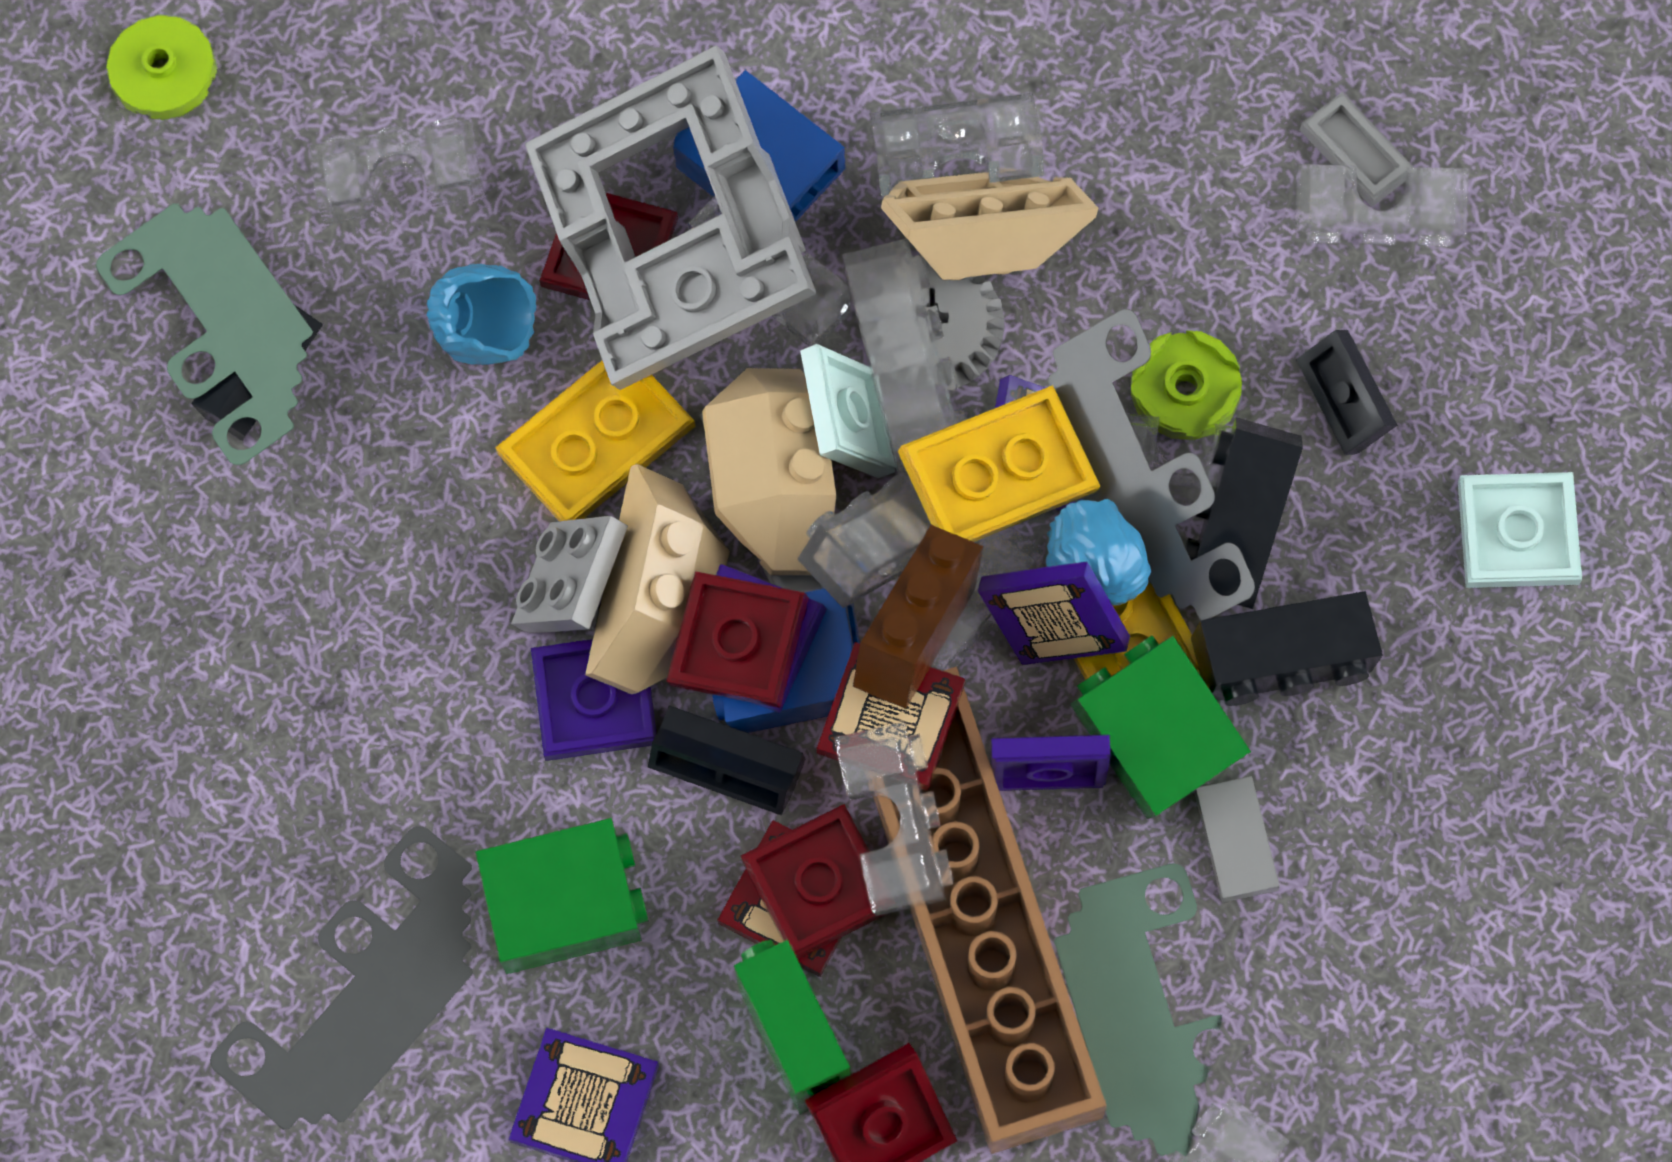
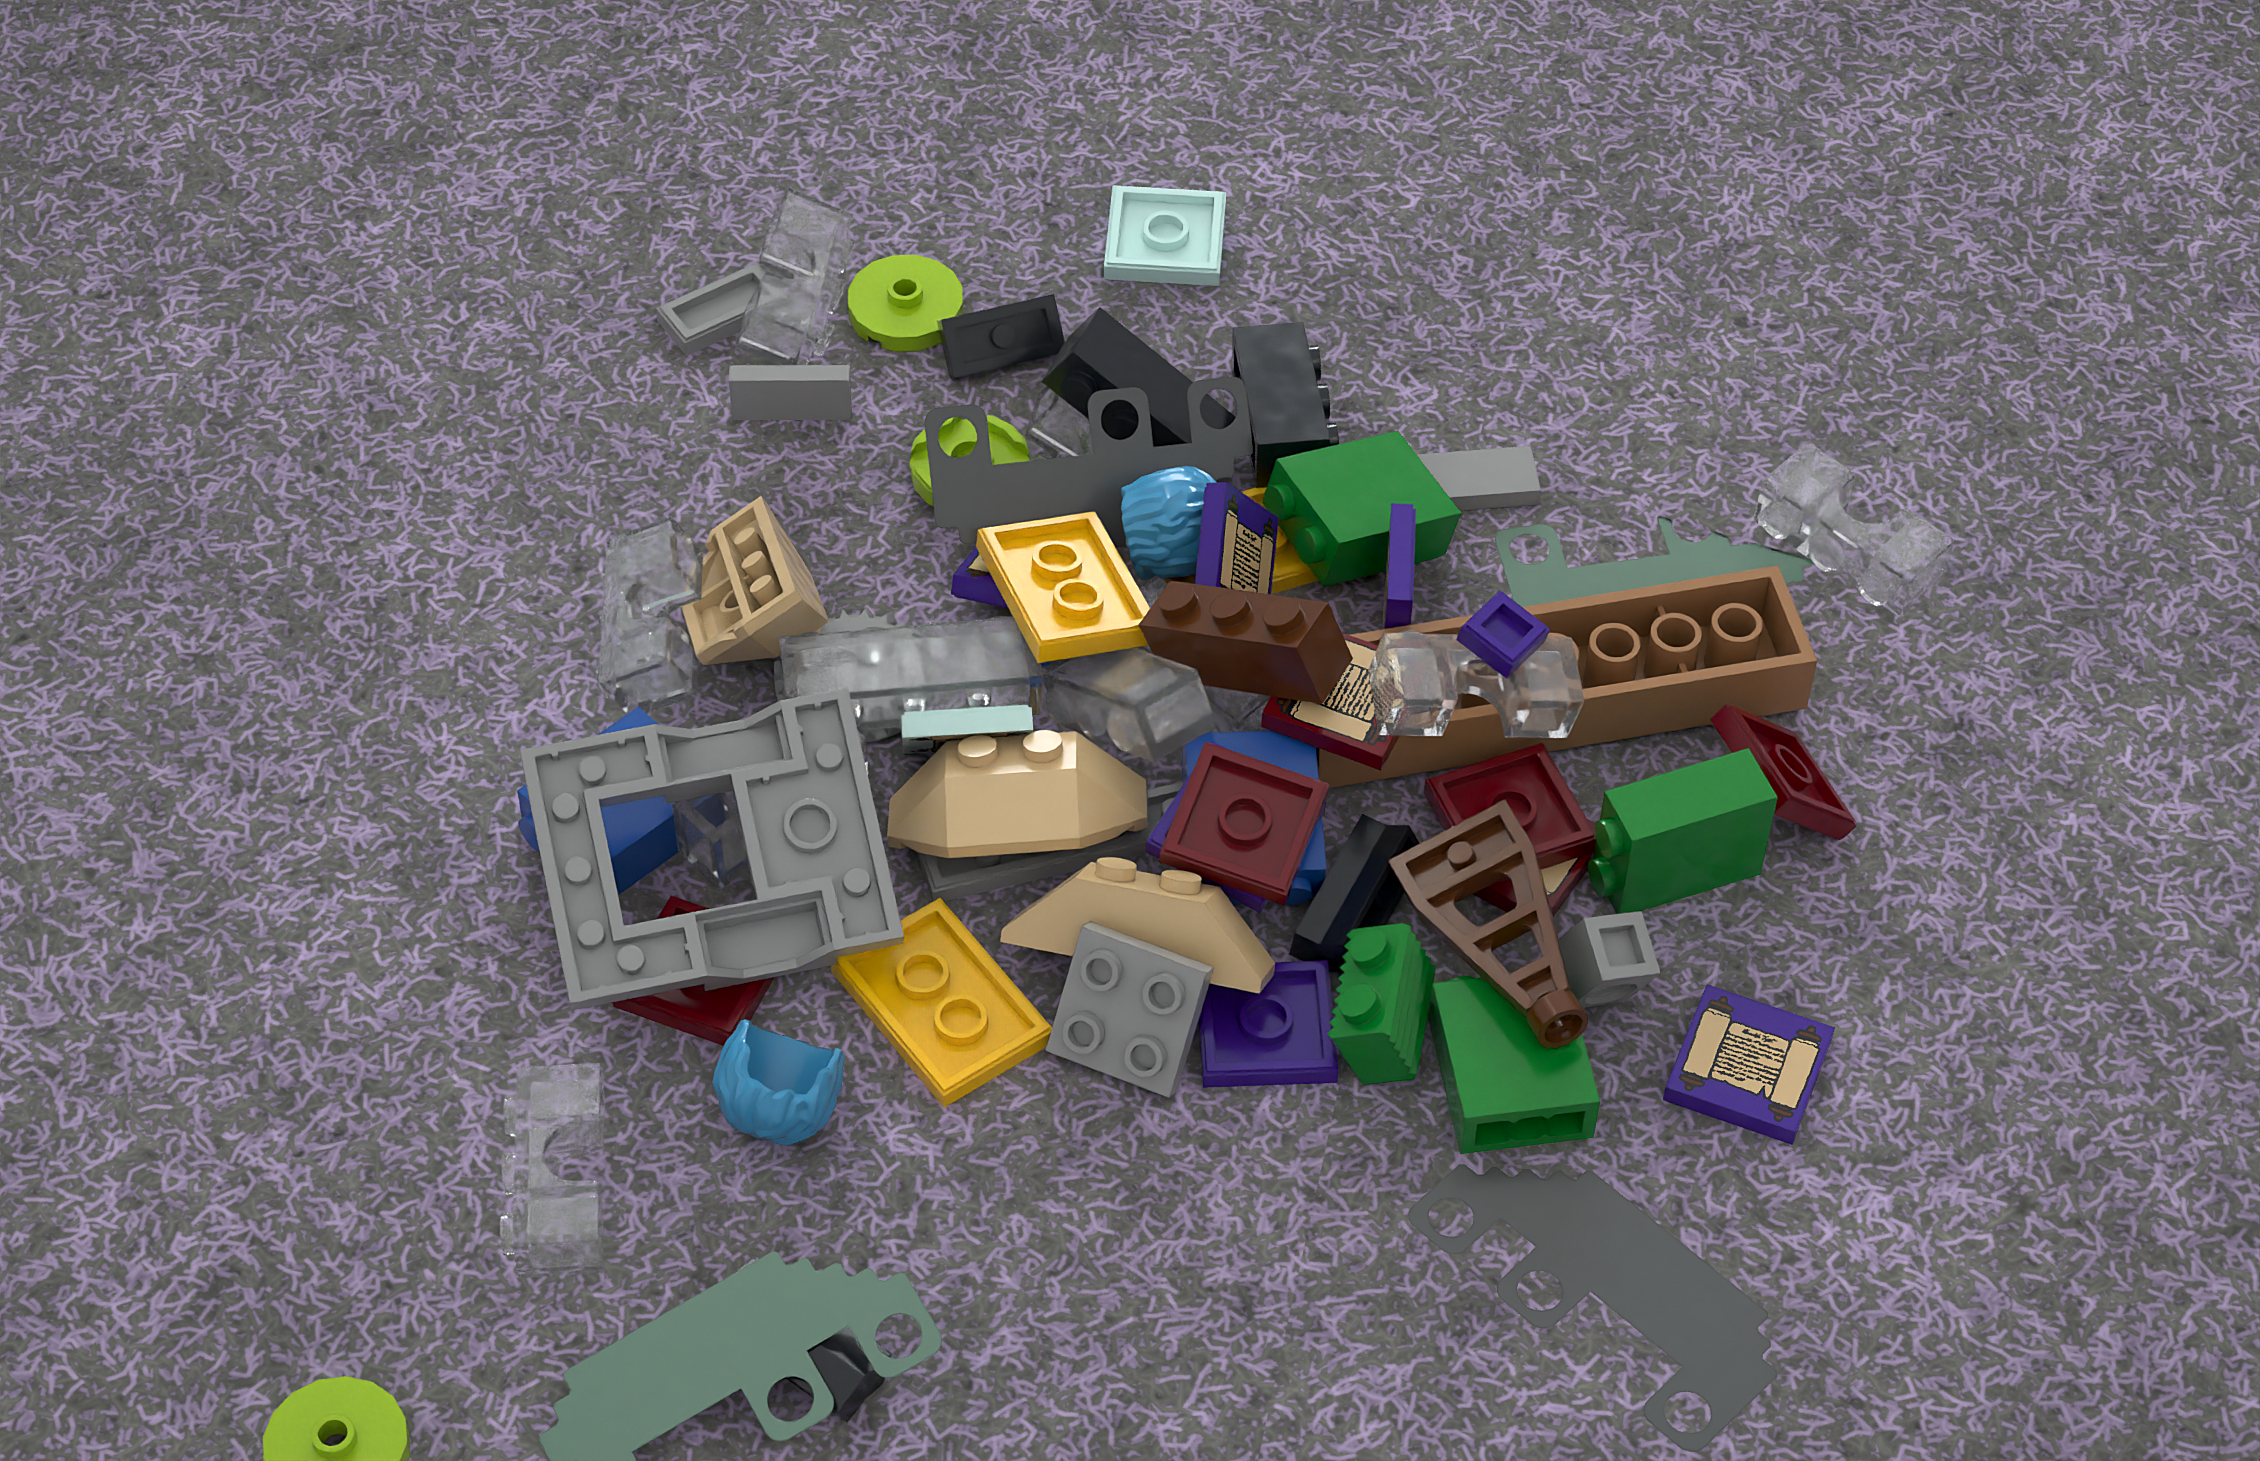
camera: 90 degrees left, 20 degrees down
none -> light grey tile [729,365,852,420]
none -> lime plate [848,254,963,352]
none -> green brick [1327,923,1436,1085]
none -> reddish brown plate [1388,800,1588,1048]
none -> dark purple tile [1456,590,1551,679]
none -> light grey brick [1559,911,1661,1008]

